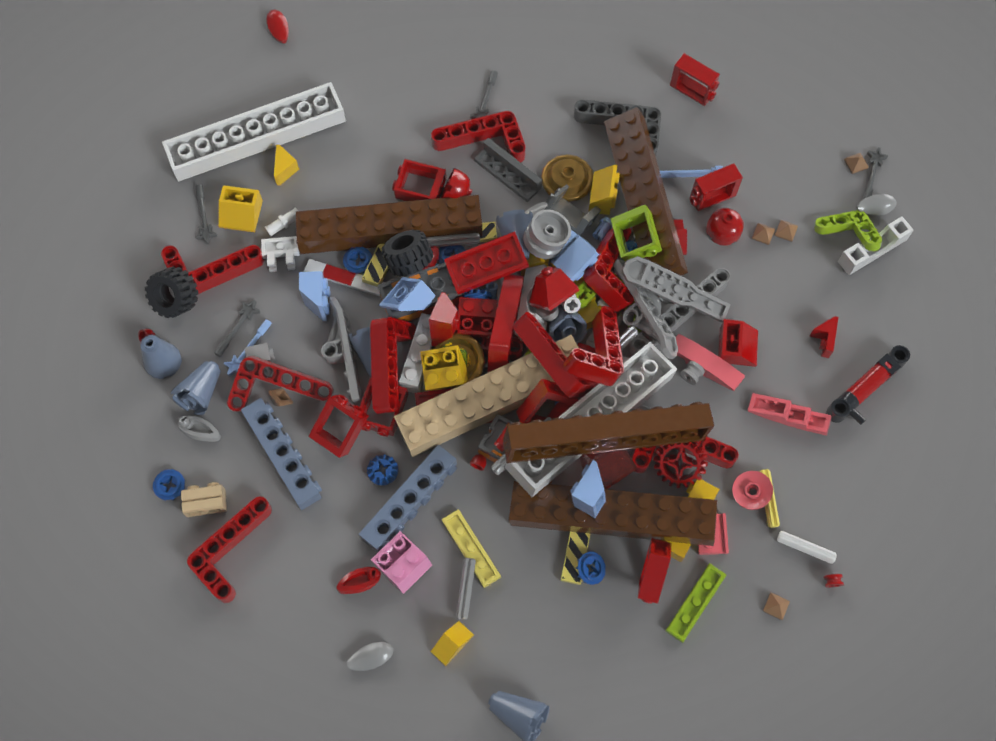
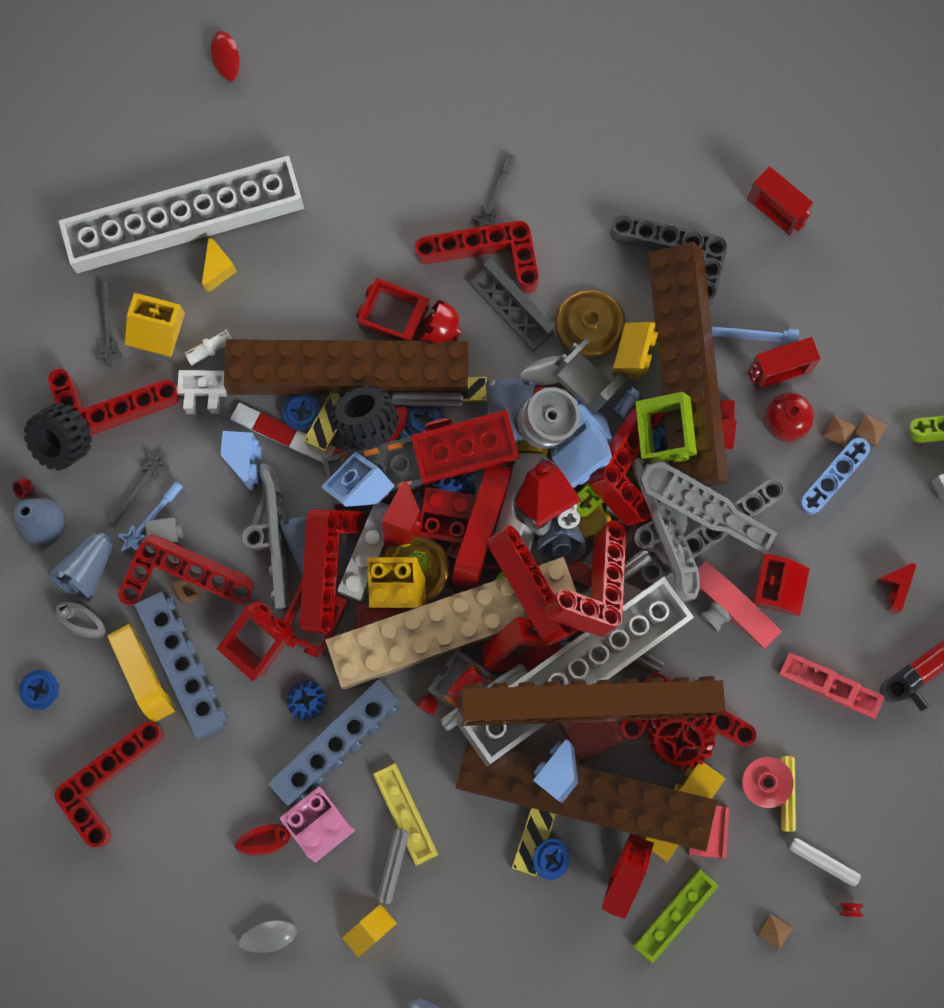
camera: 10 degrees right, 10 degrees up
tan brick [181,482,227,517] -> none
none -> yellow beam [107,623,176,723]
none -> light blue beam [800,438,870,515]

